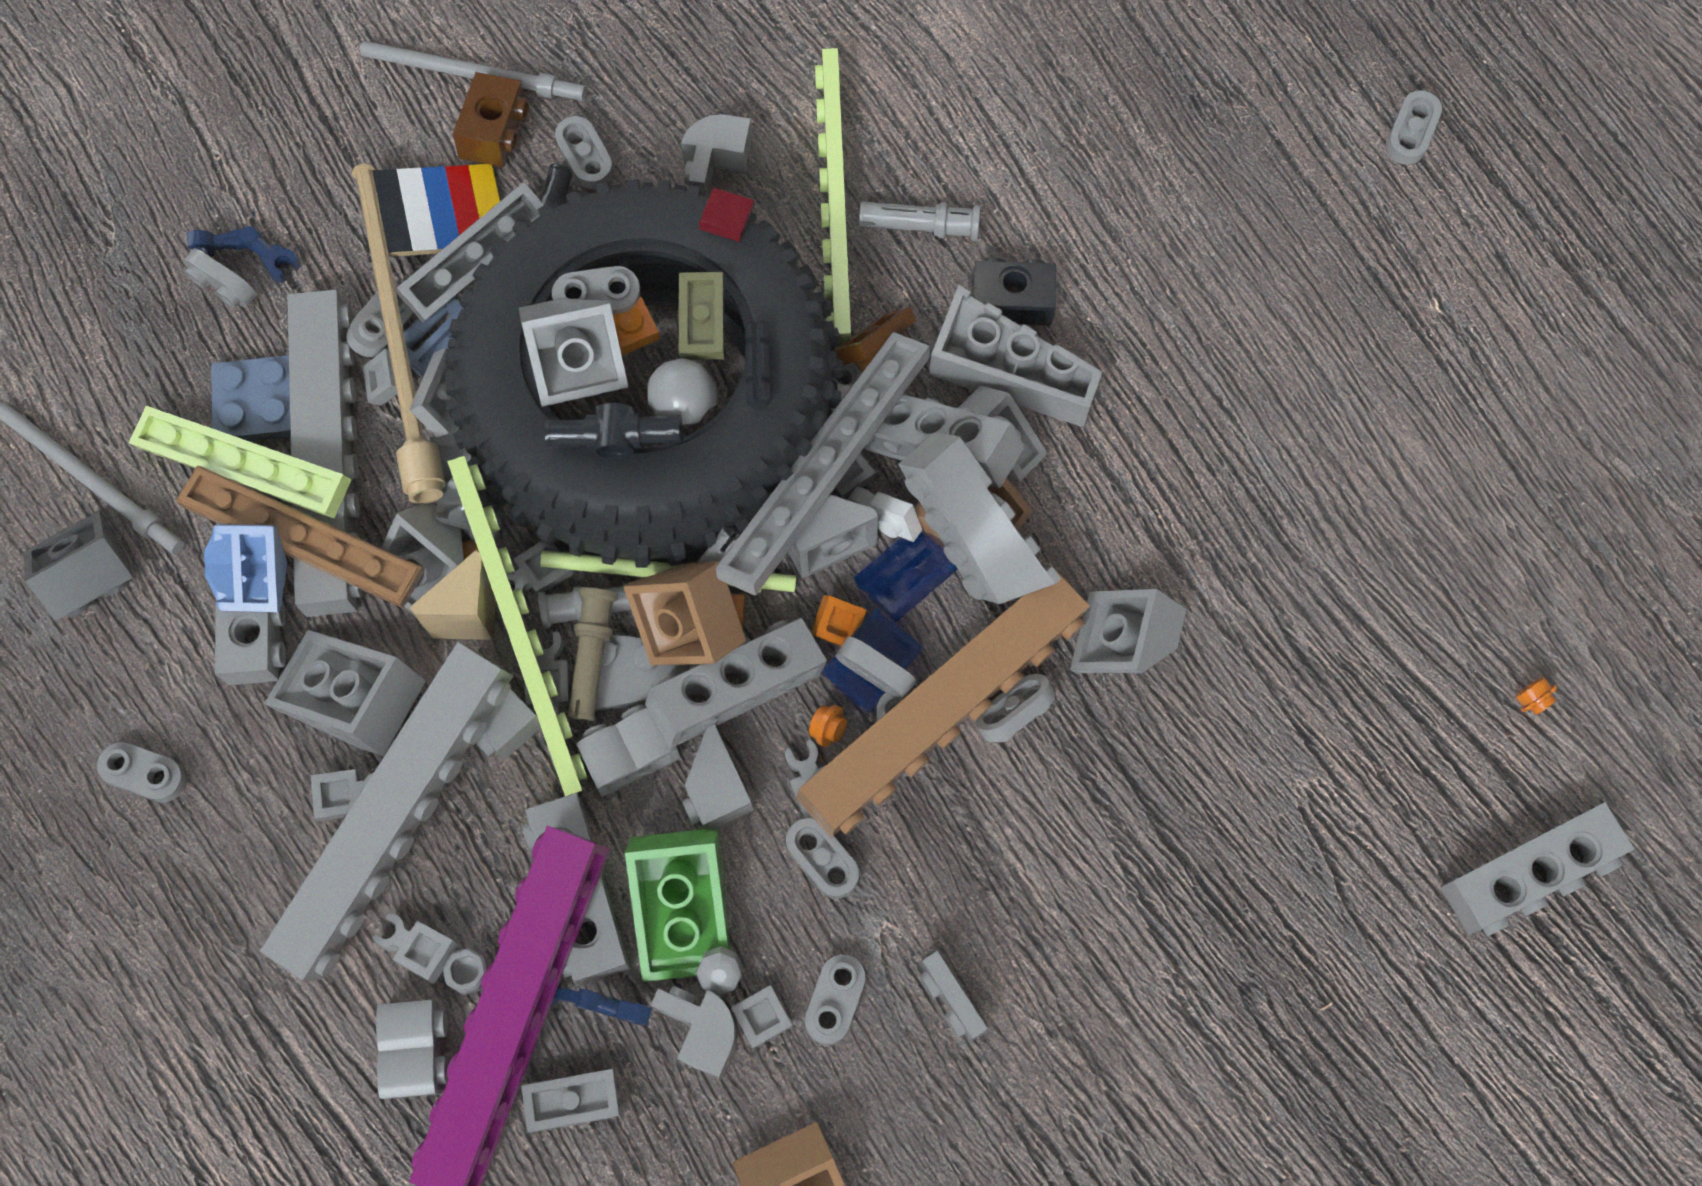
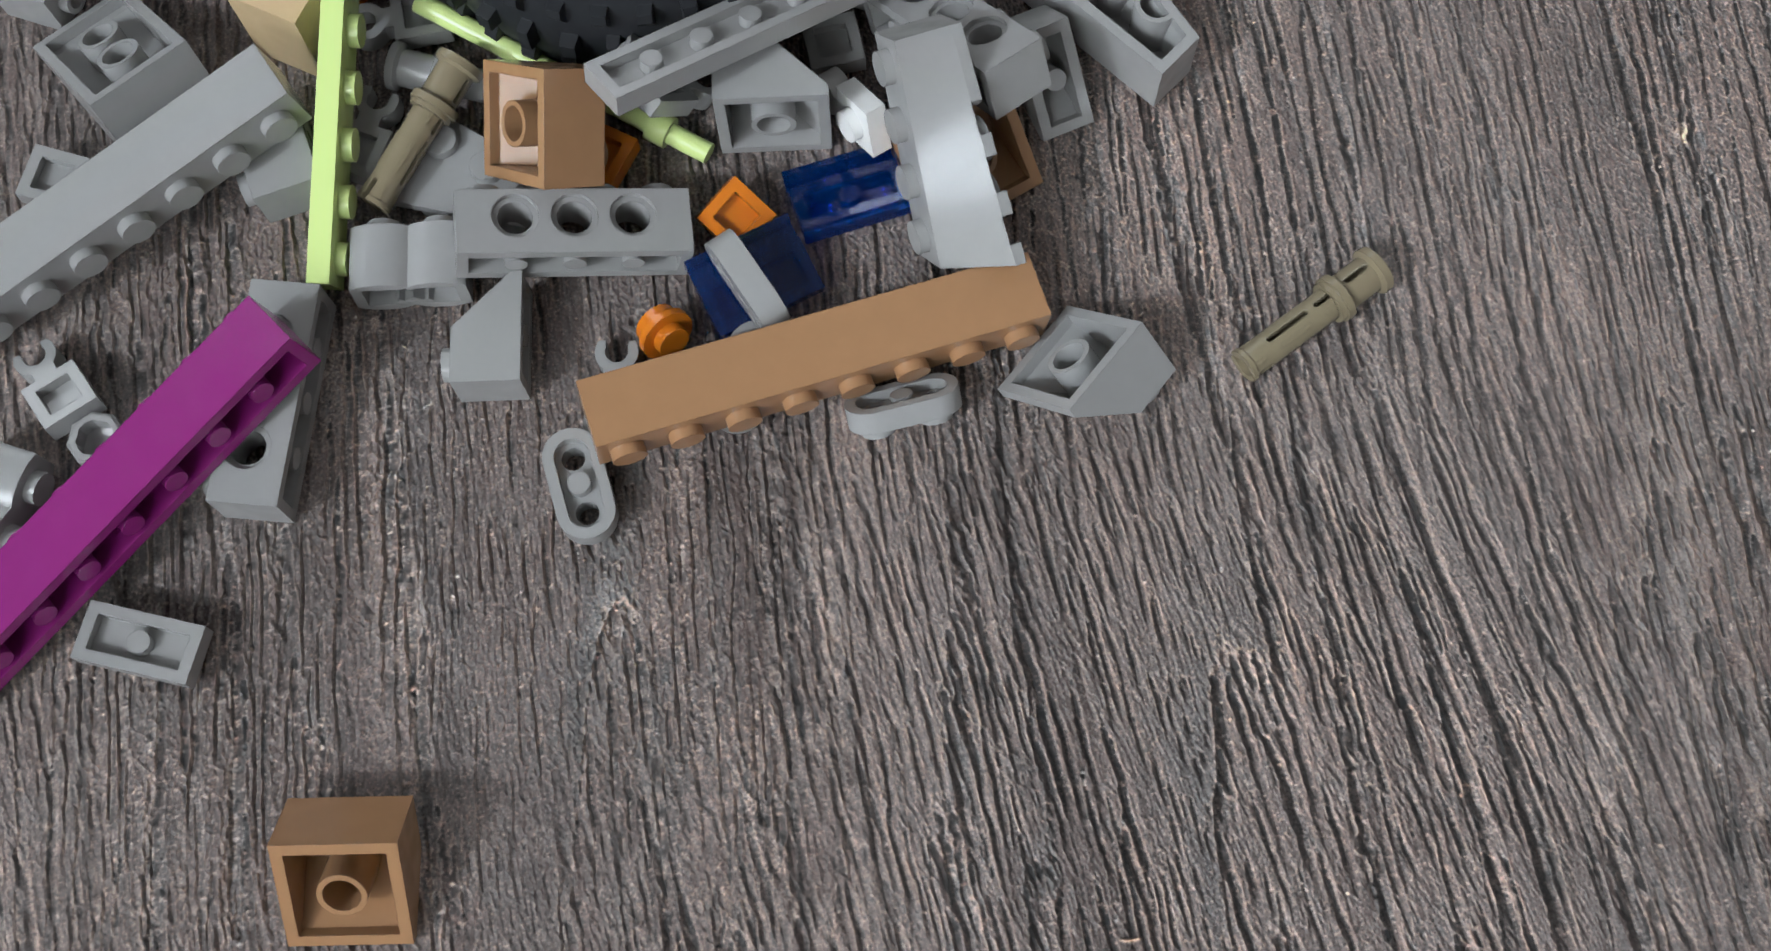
camera: 25 degrees right, 0 degrees up
dark blue piece [550,982,652,1026] -> none
bright green slope [625,828,730,982] -> none
light grey brick [650,986,737,1080] -> none
light grey tile [696,946,743,995] -> none
light grey plate [731,985,793,1049] -> none
light grey plate [805,955,865,1045] -> none
light grey plate [919,951,988,1042] -> none
light grey brick [1440,802,1635,936] -> none
orange plate [1515,676,1558,715] -> none
none -> dark tan pin [1231,247,1394,382]

